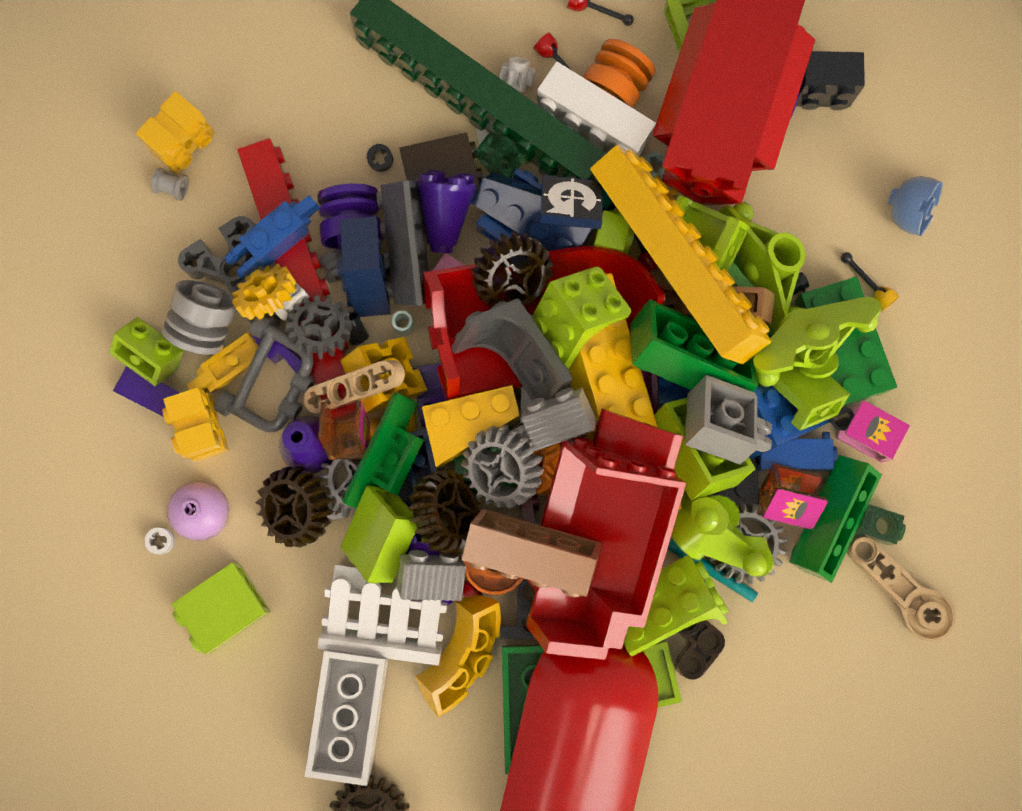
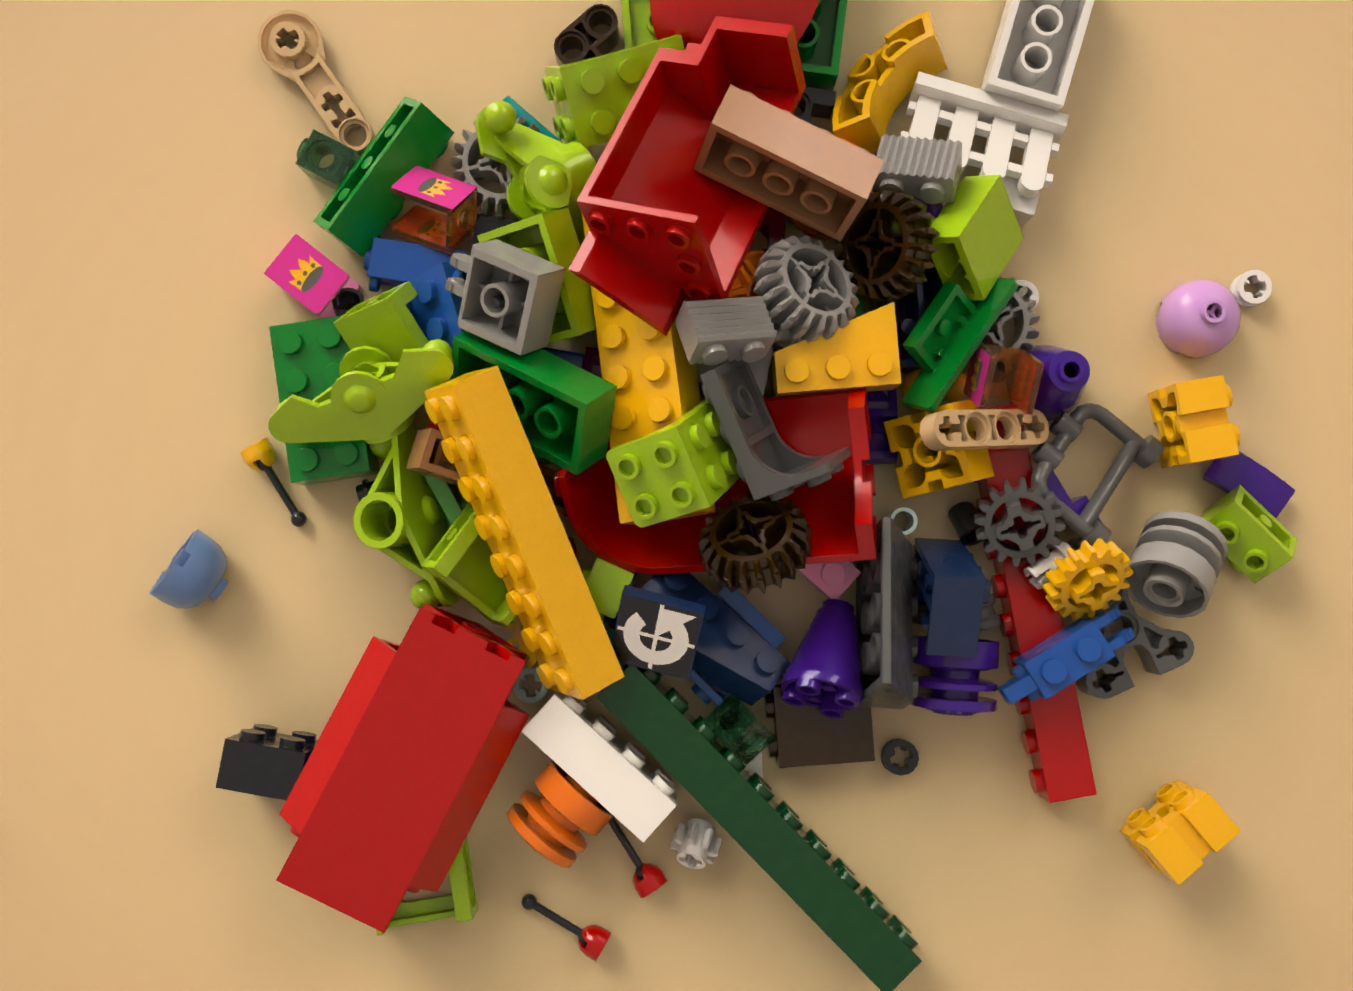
camera: 170 degrees left, 5 degrees up
light grey bush [151,168,189,201] -> none
lime brick [171,562,271,655] -> none
yellow hinge [186,332,259,394] -> none
dark brown gear [255,466,334,548] -> none

